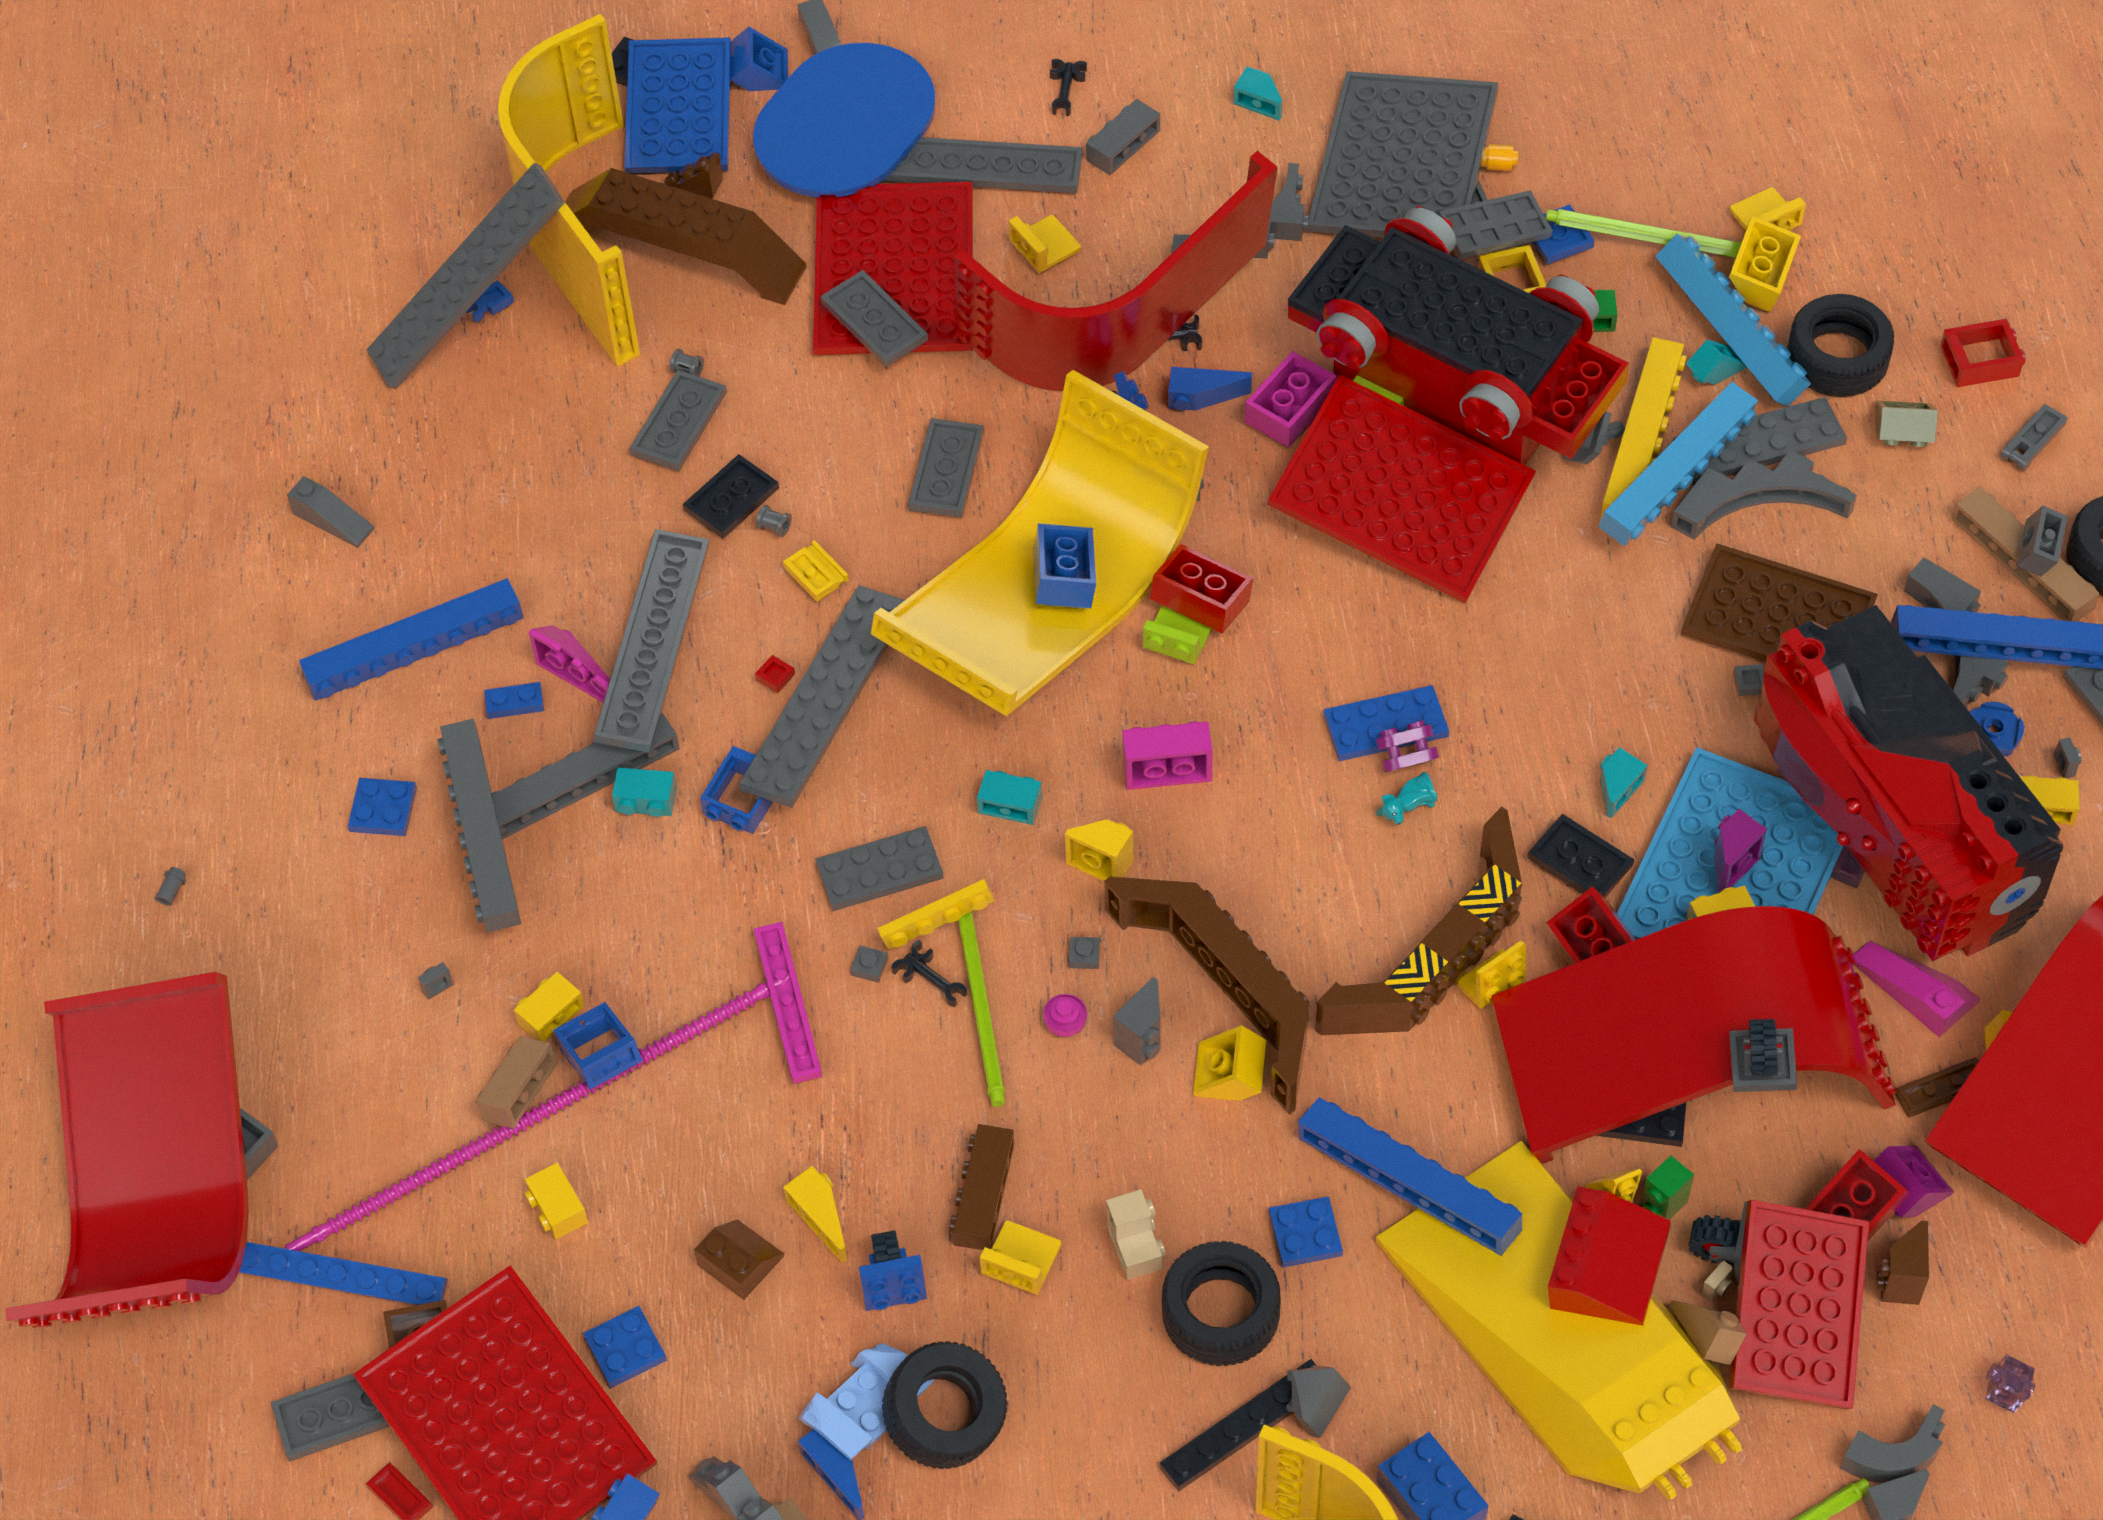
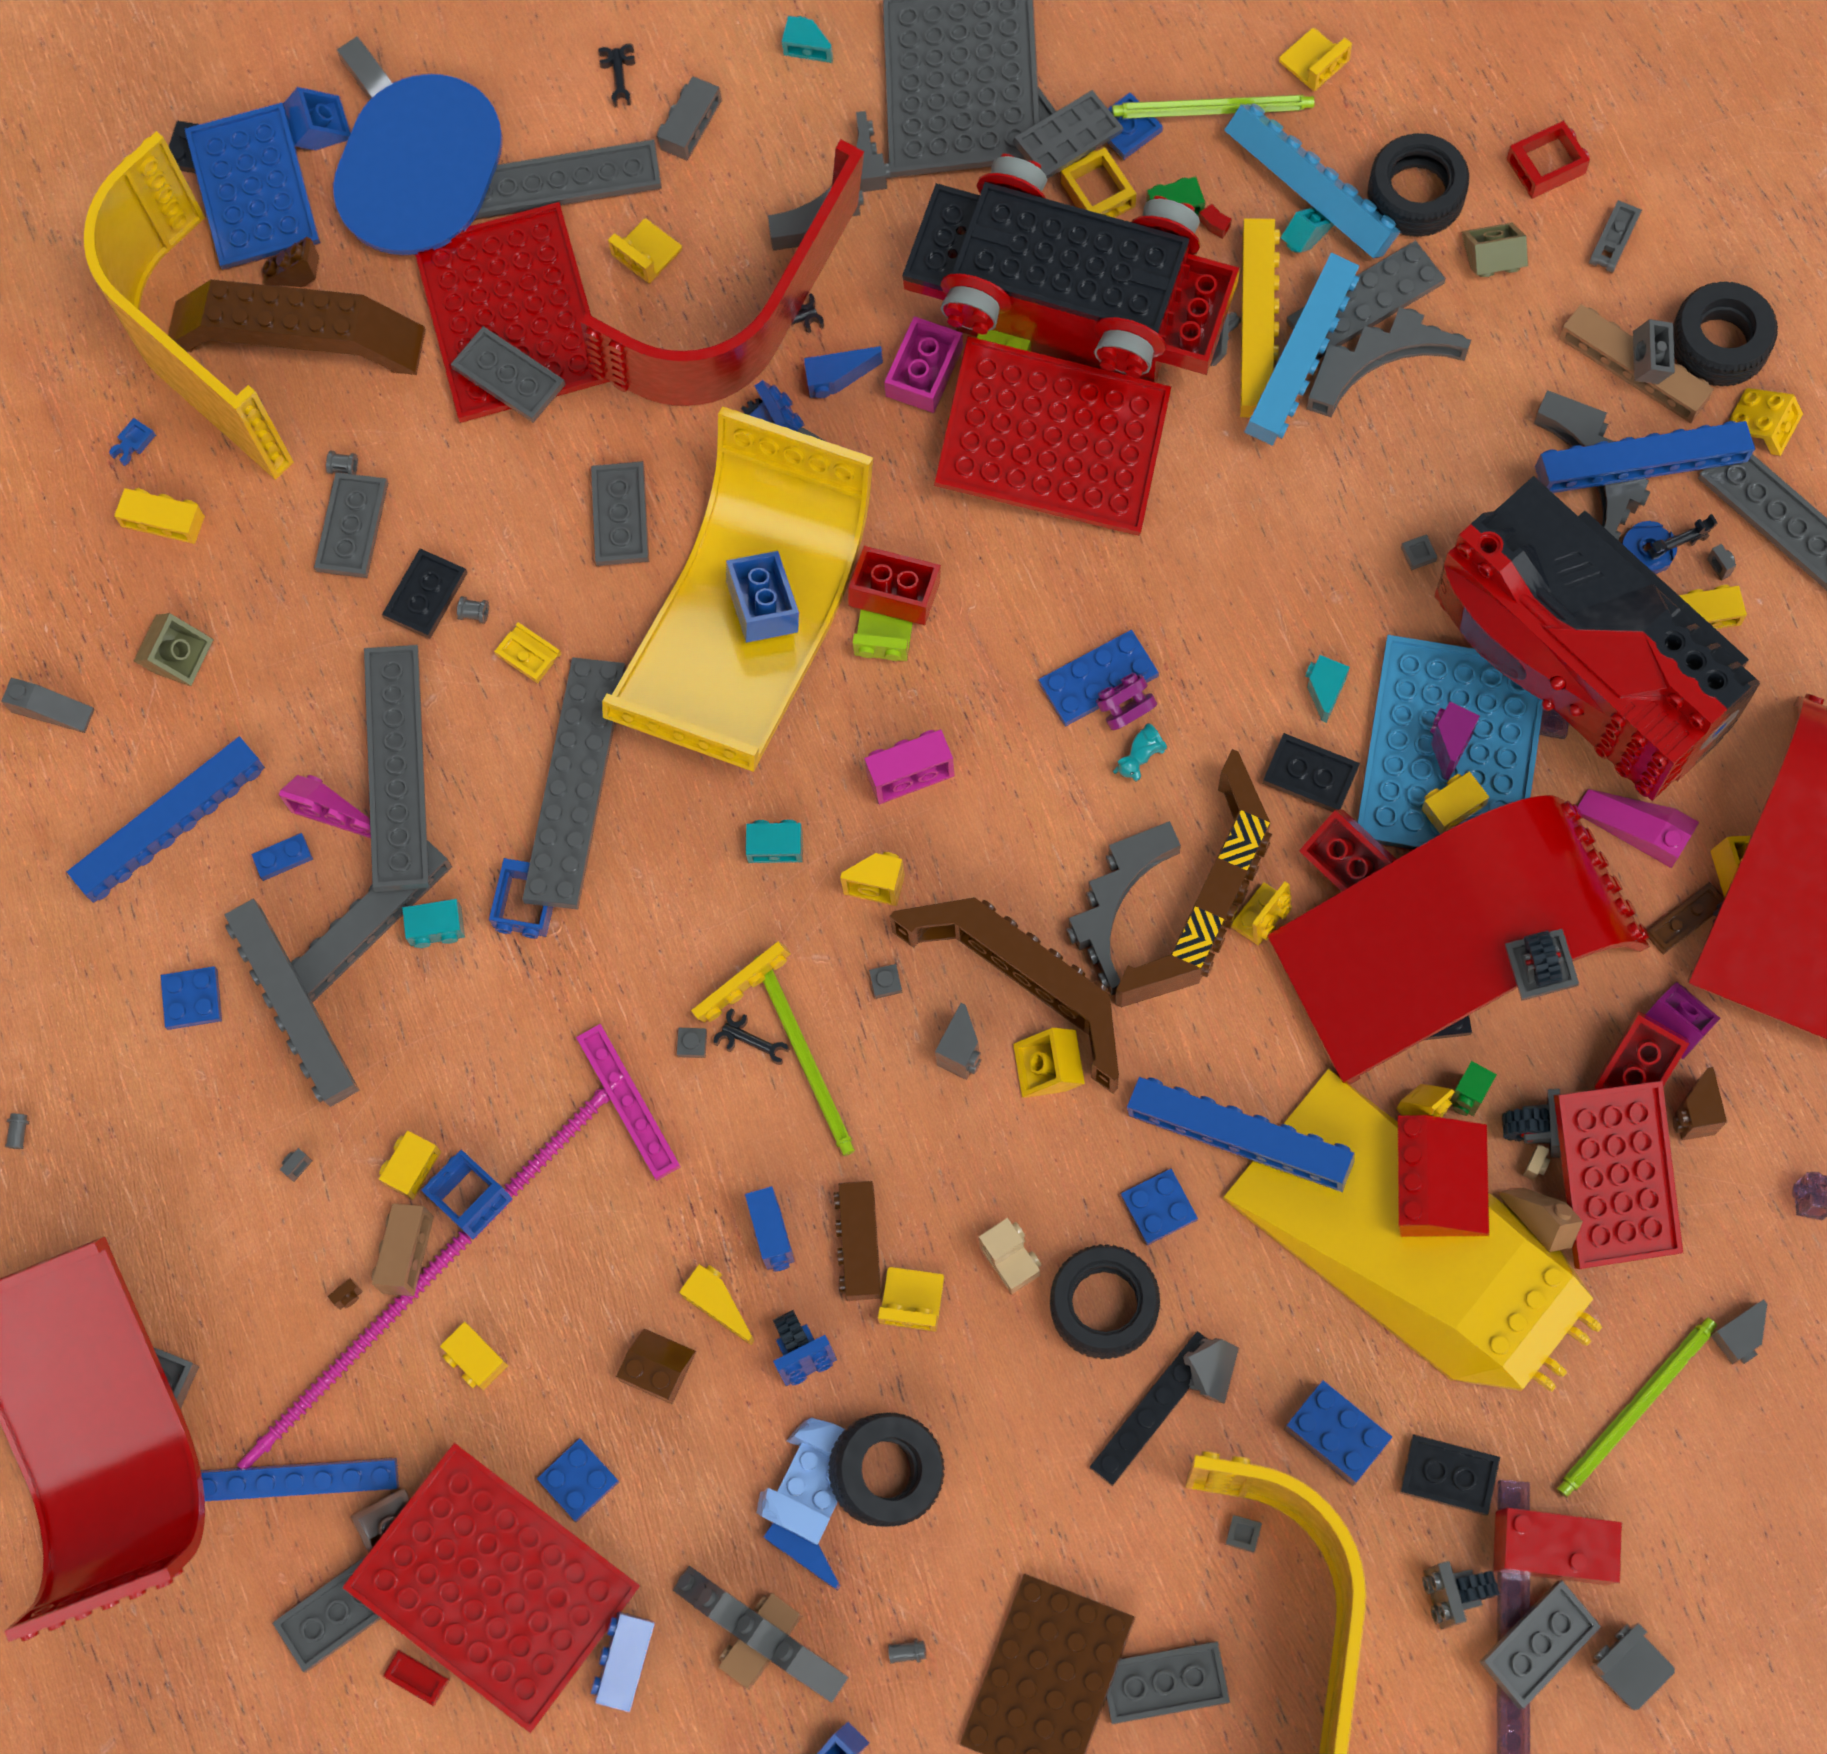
camera: 10 degrees left, 15 degrees up
dark grey plate [367,163,565,389] -> none
red plate [755,655,795,693] -> none
dark grey plate [815,826,944,911] -> none
dark pink plate [1043,994,1087,1037] -> none
light orange brick [1481,144,1518,171] -> none
reddish brown plate [1681,543,1878,662] -> none
yellow slope [1729,216,1801,312] -> none
dark grey arch [1840,1404,1945,1483] -> none
none -> yellow brick [114,488,205,544]
none -> olive slope [134,613,214,686]
none -> reddish brown plate [328,1278,363,1310]
none -> blue window [745,1186,795,1272]
none -> dark grey arch [1066,821,1181,996]
none -> red piece [1199,204,1232,239]
none -> black bar [1647,514,1718,560]

